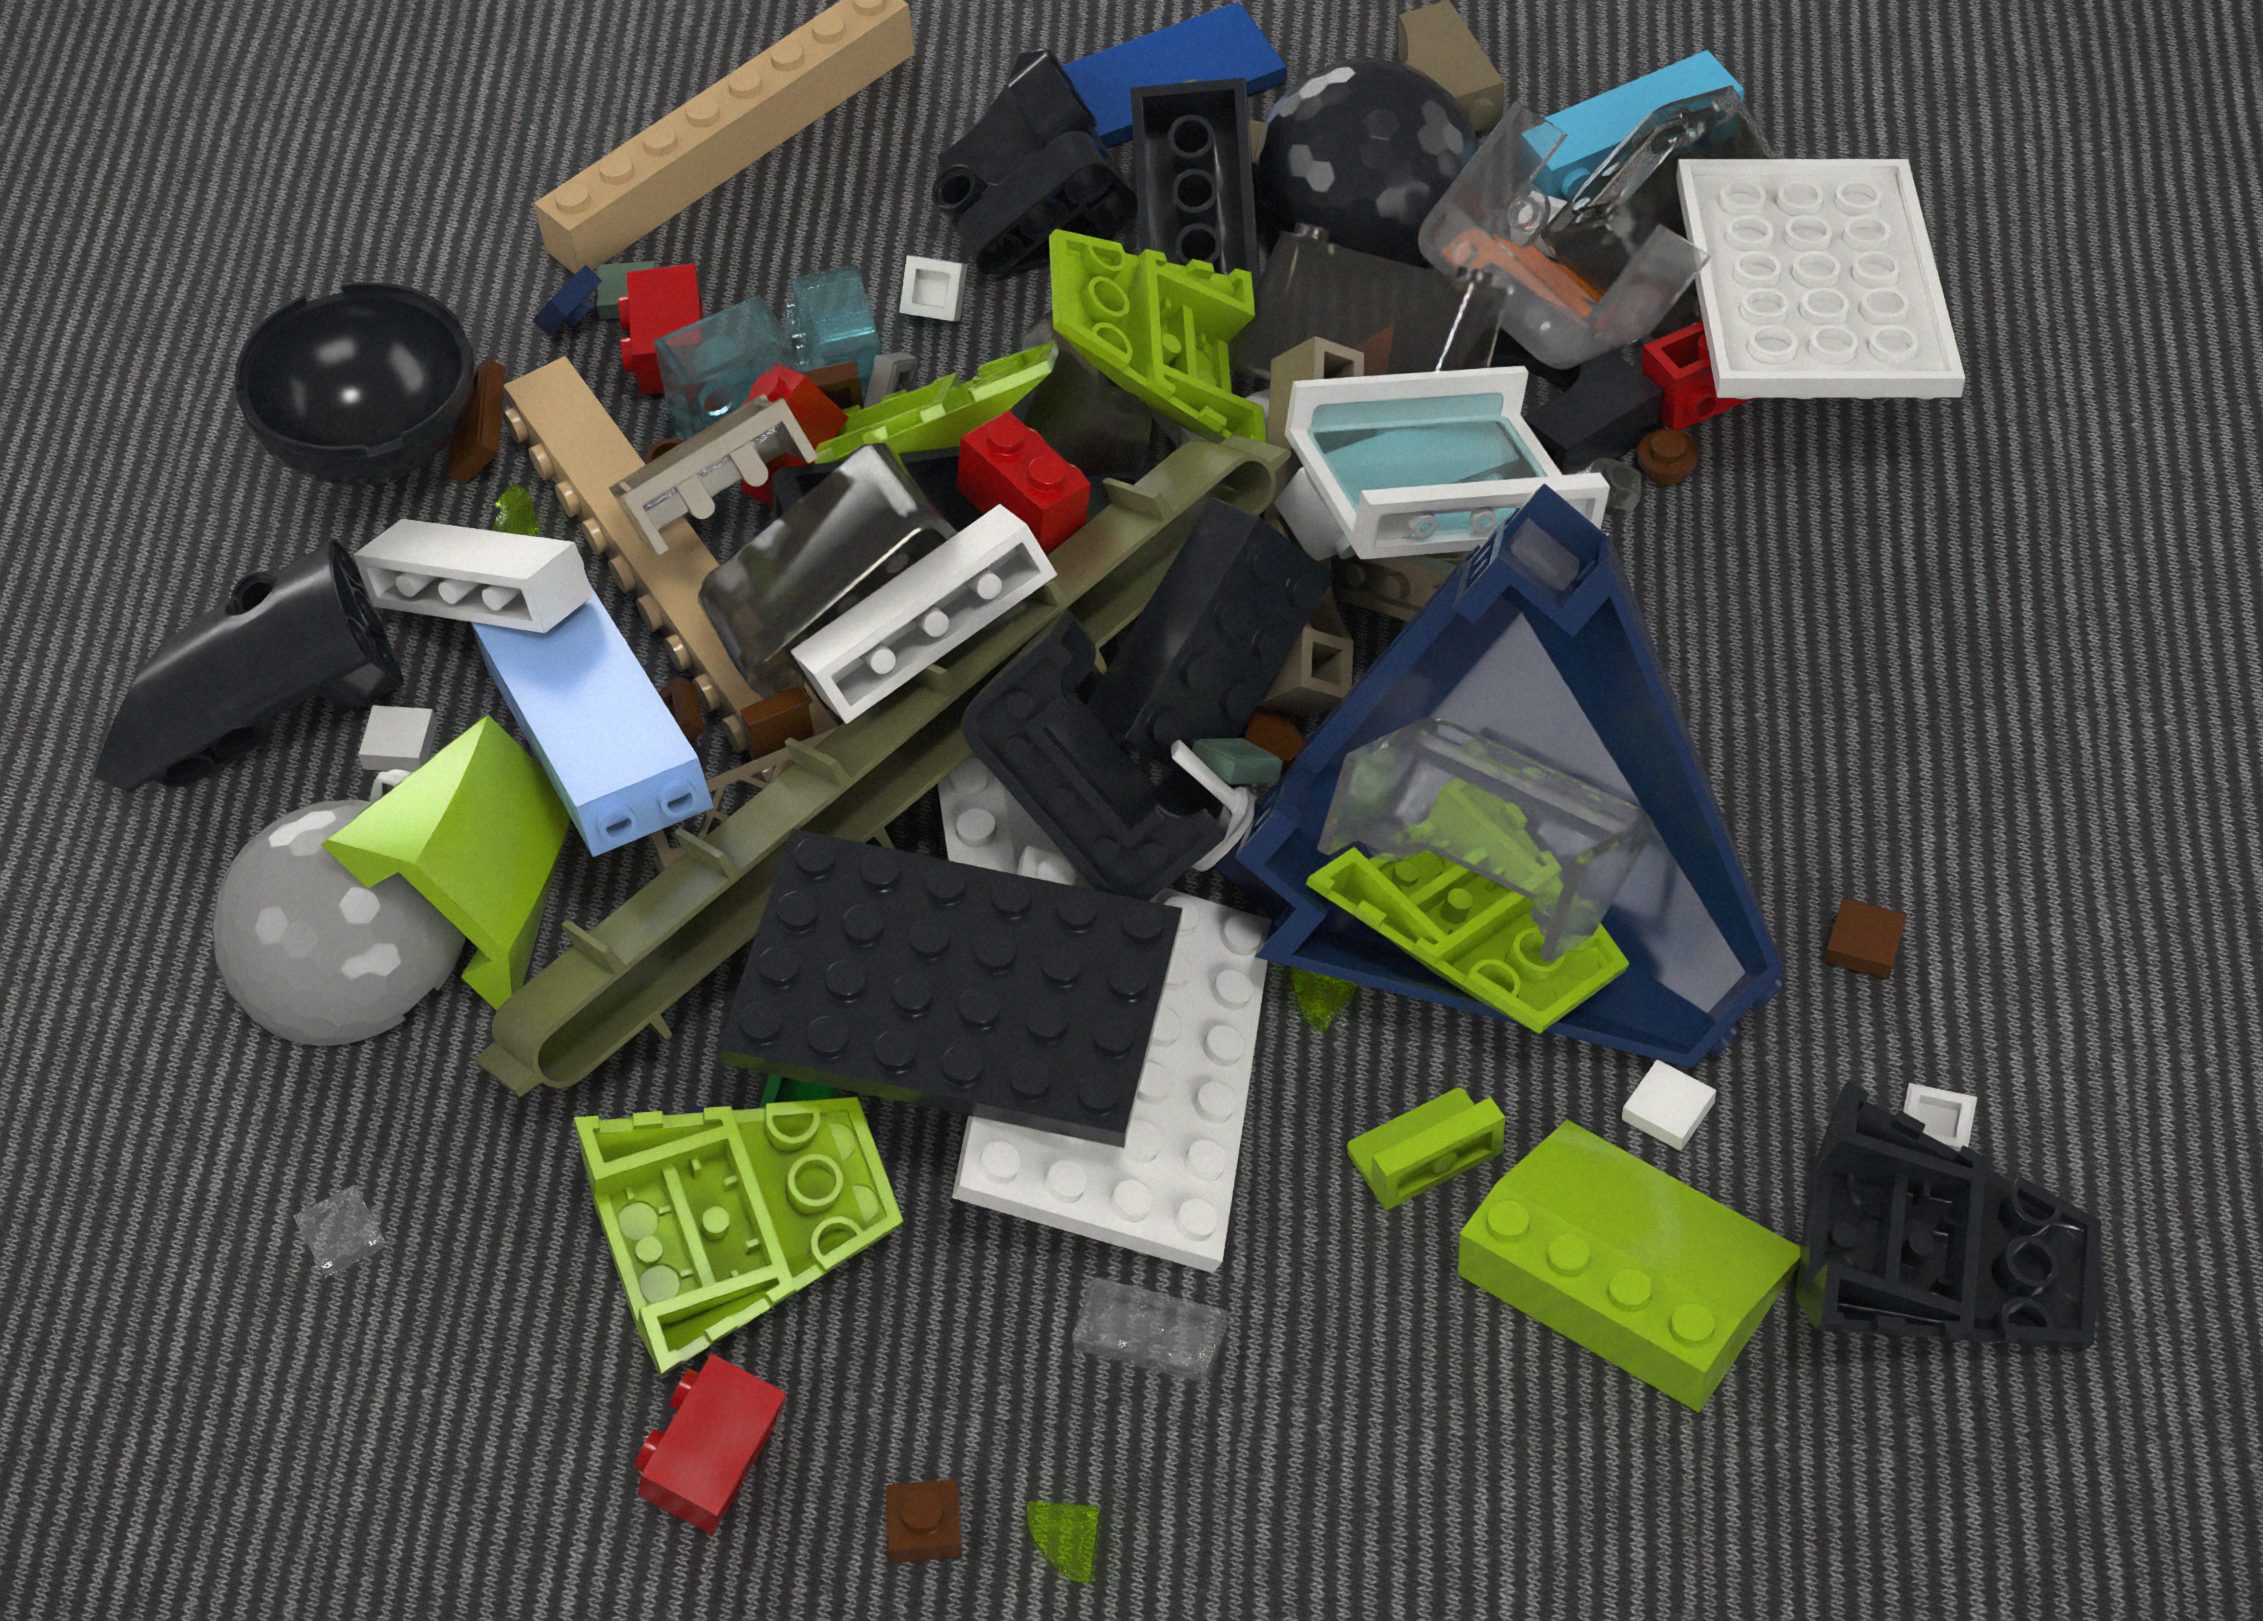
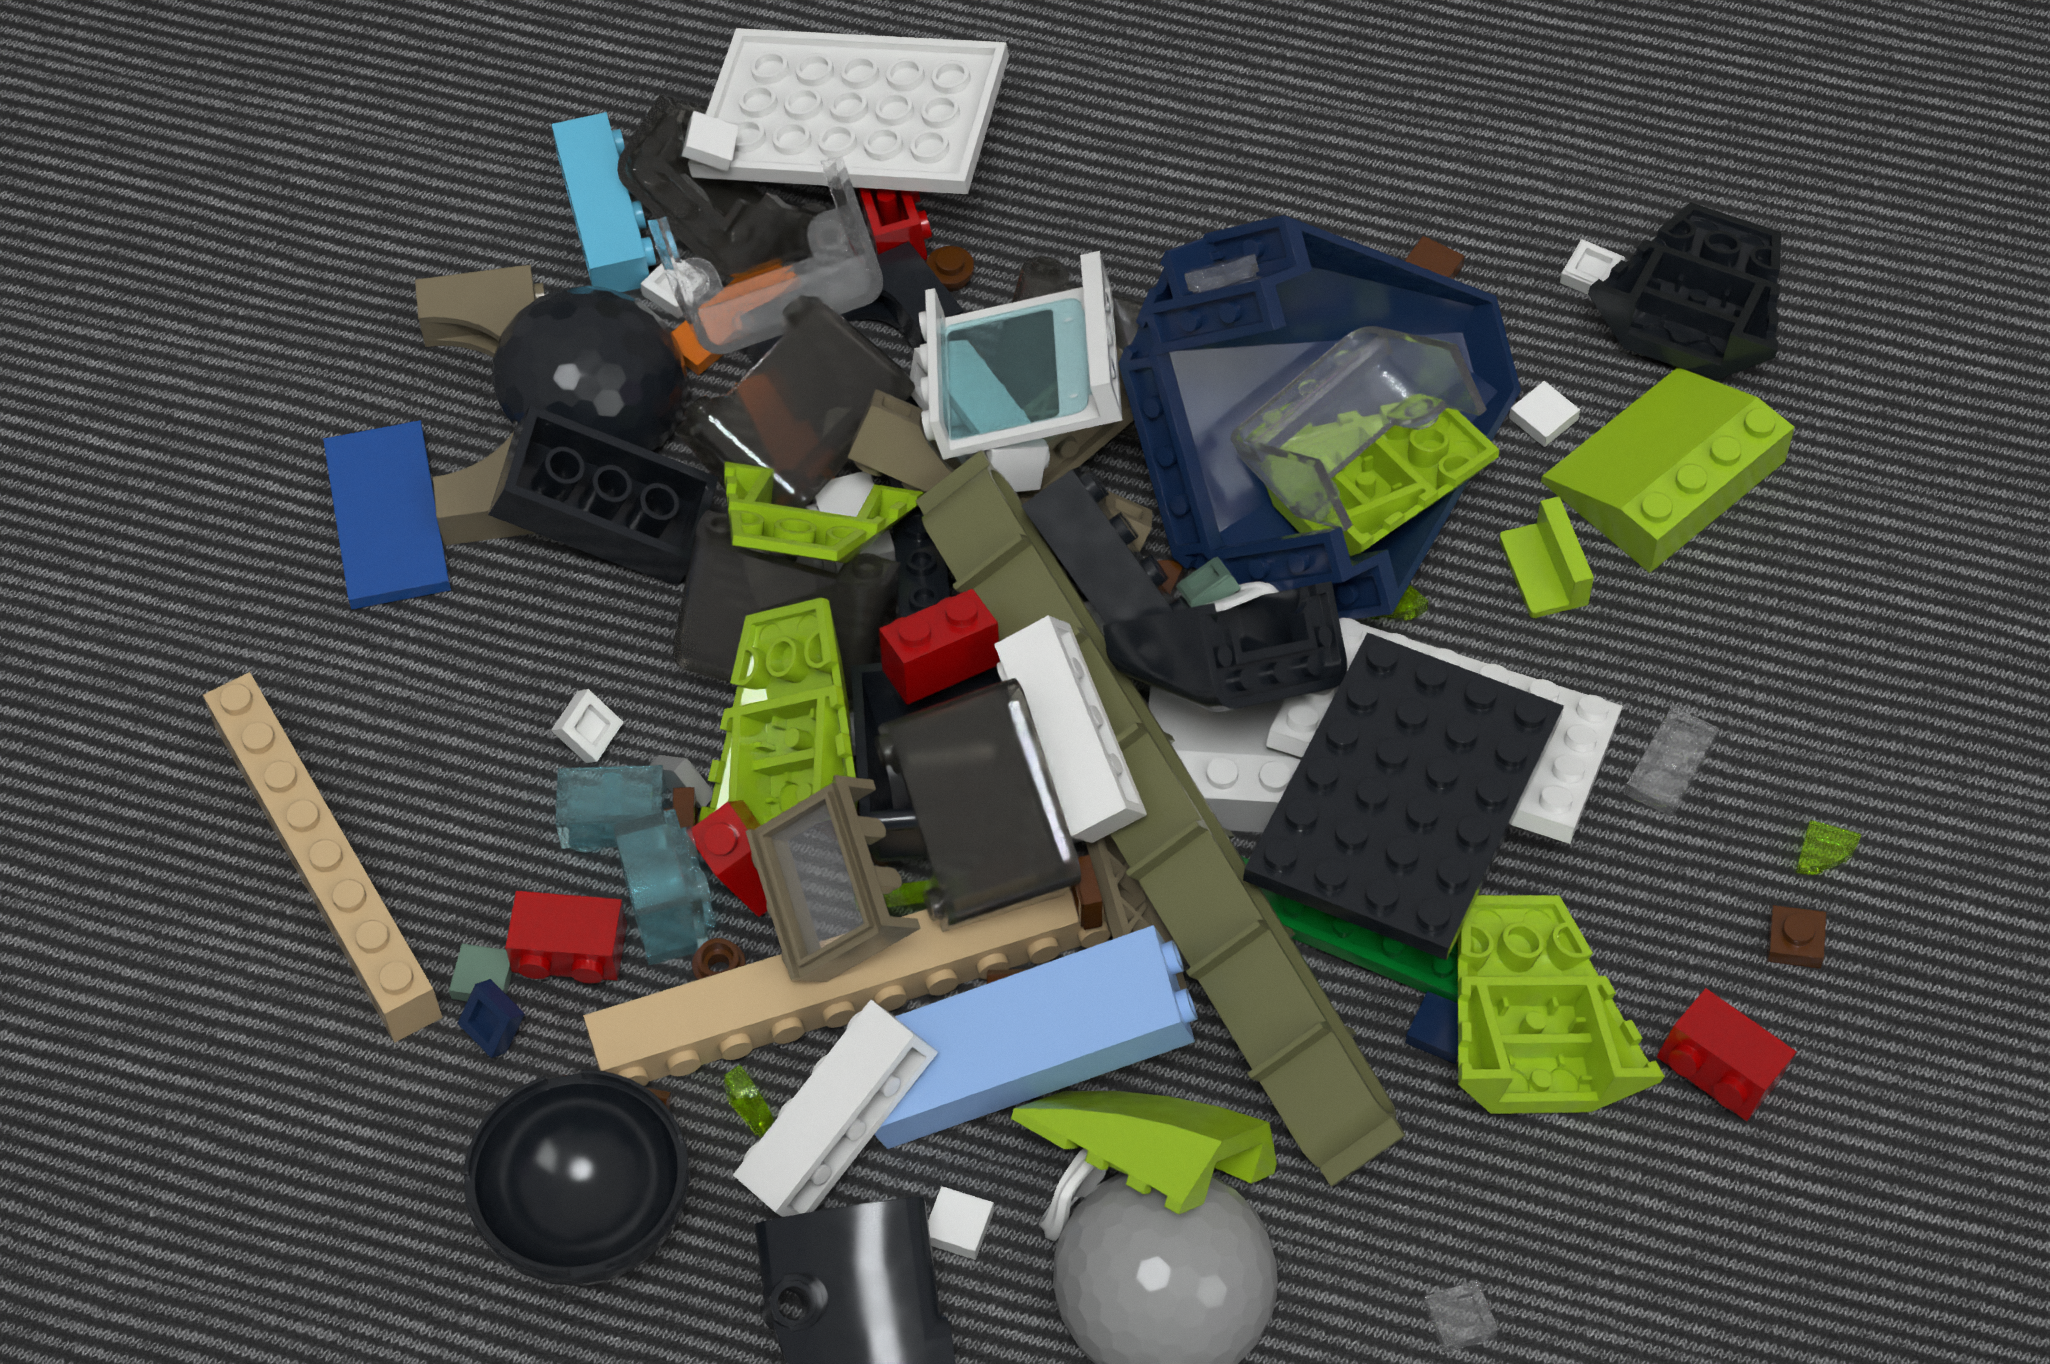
camera: 80 degrees left, 5 degrees up
black panel [931,49,1138,274] -> none
none -> white tile [682,111,739,171]

